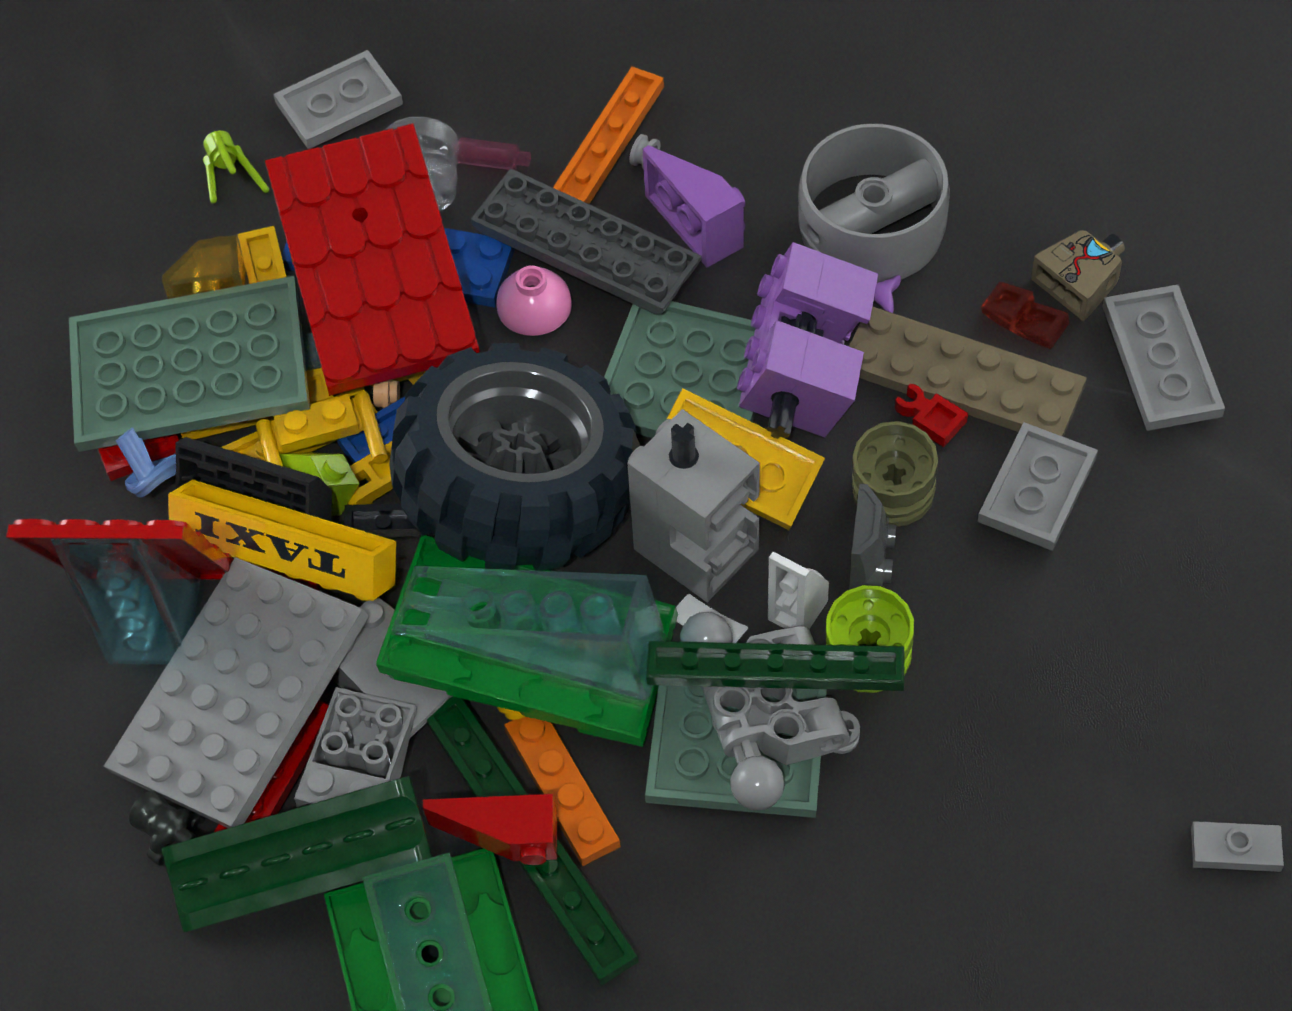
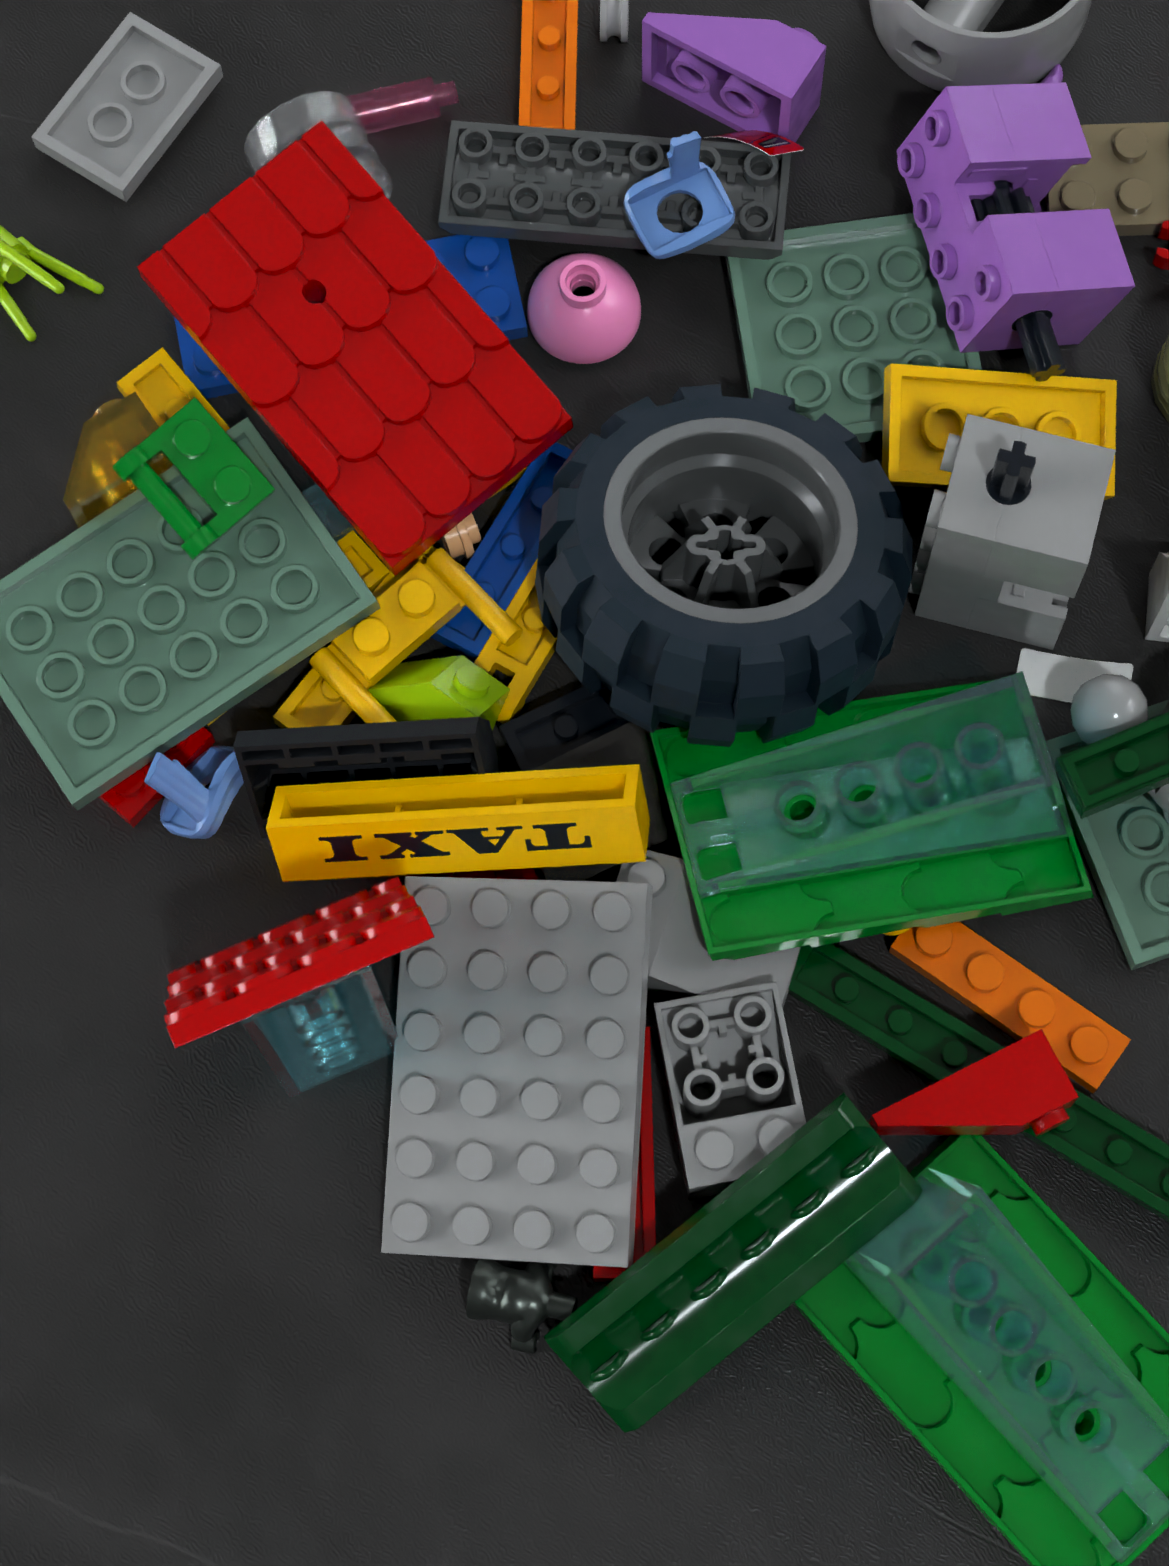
camera: 25 degrees left, 15 degrees up
none -> green plate [112,397,275,560]
none -> medium blue piece [623,131,735,259]
none -> red sticker [705,130,804,156]

